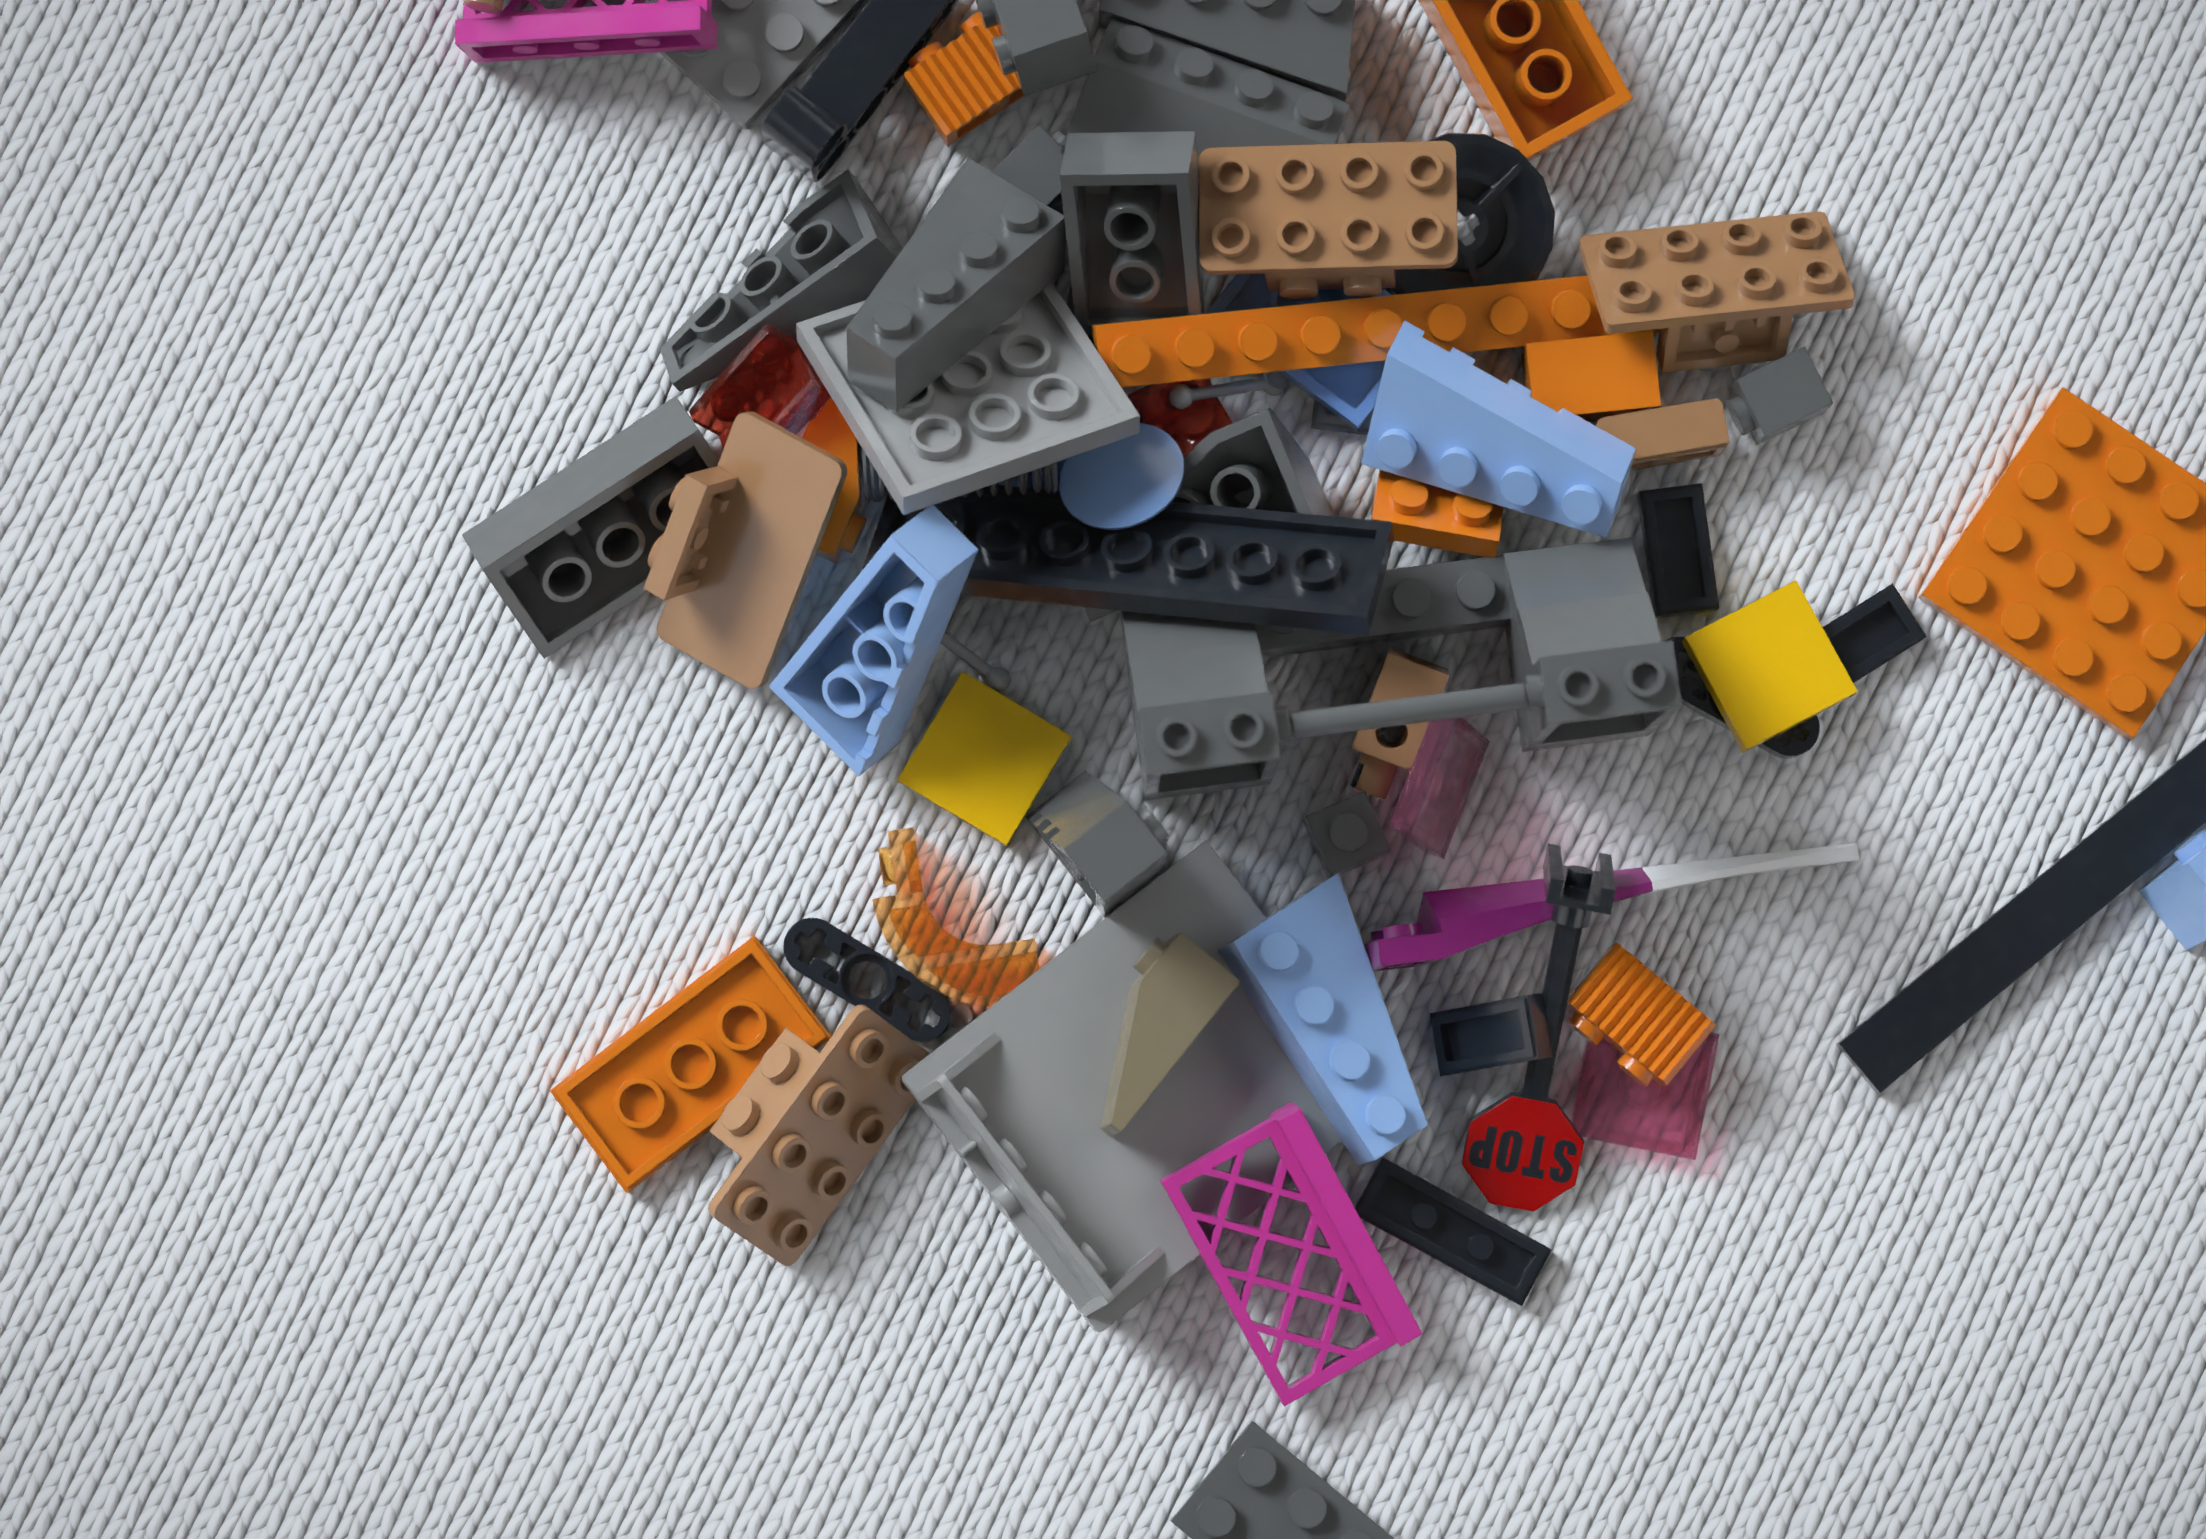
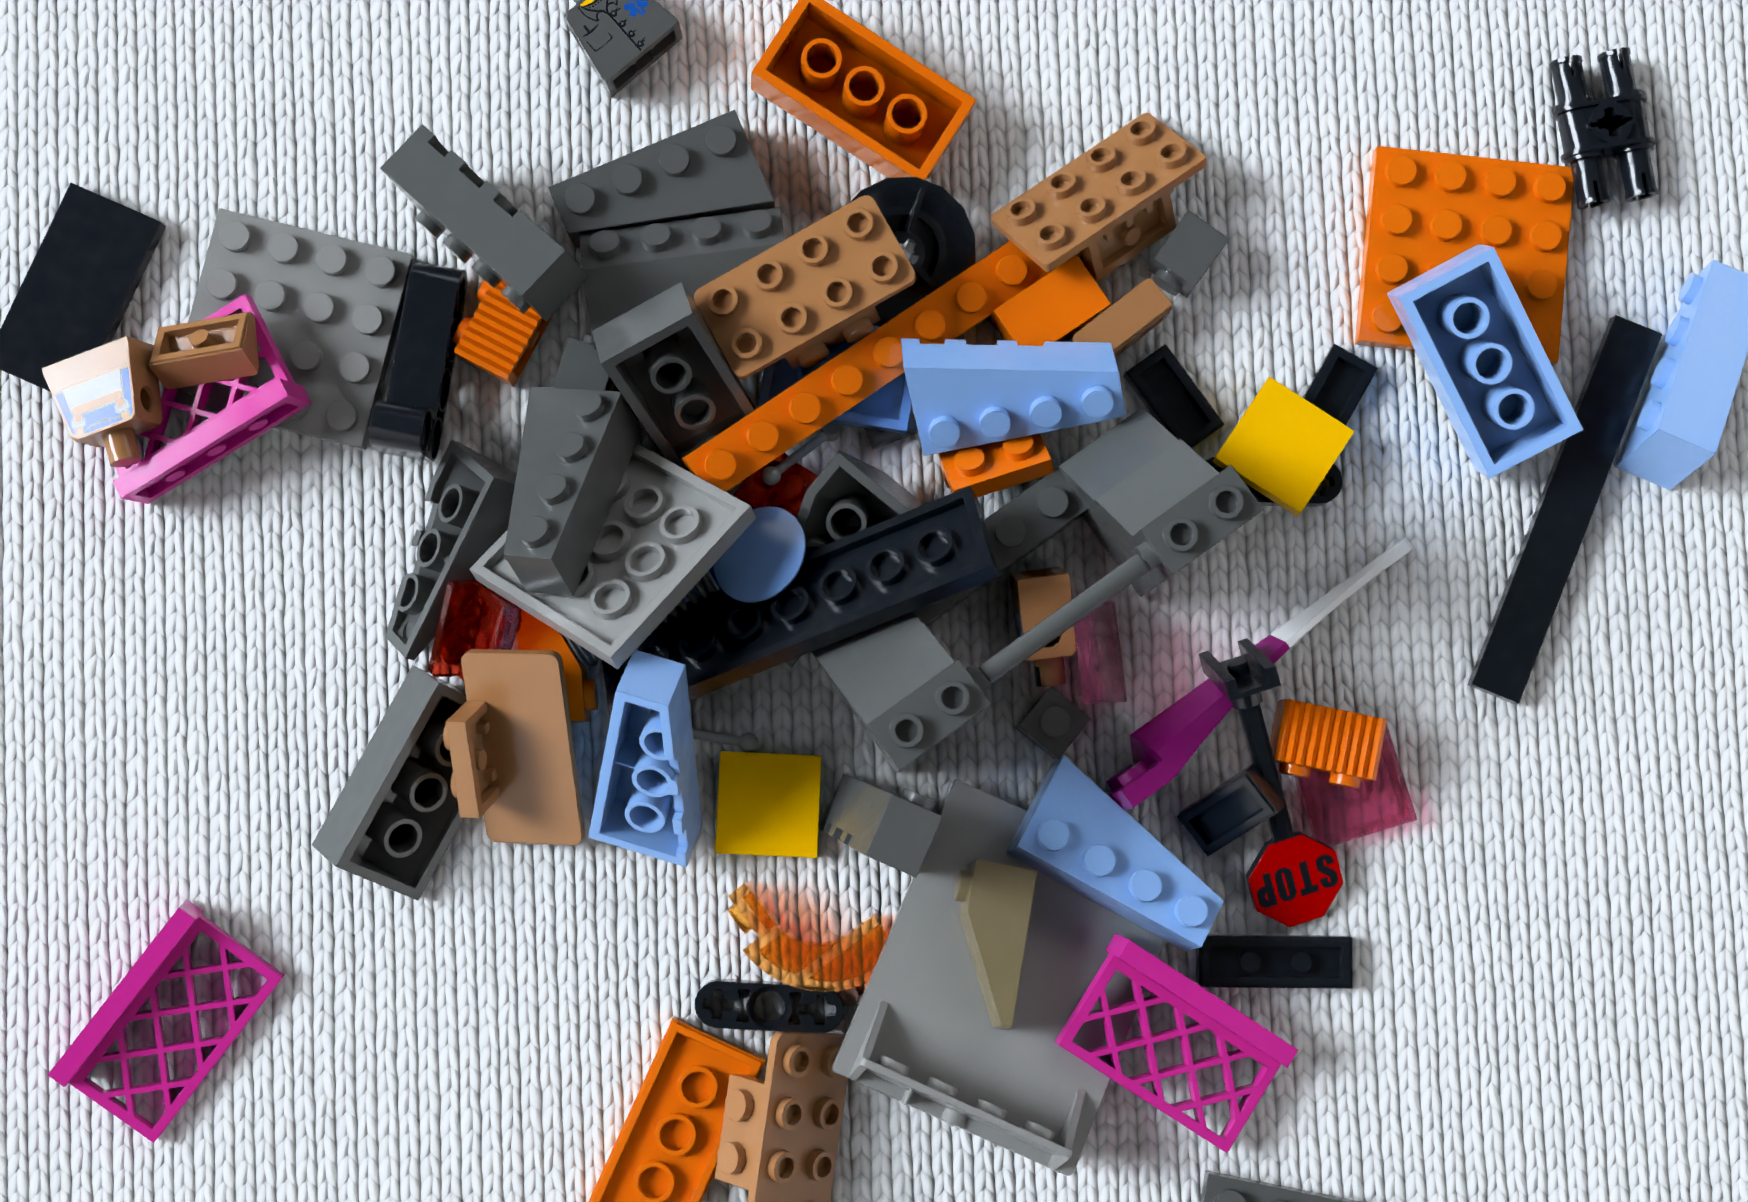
camera: 30 degrees left, 0 degrees up
none -> dark pink fence [48,899,285,1143]
none -> light blue brick [1387,244,1583,479]

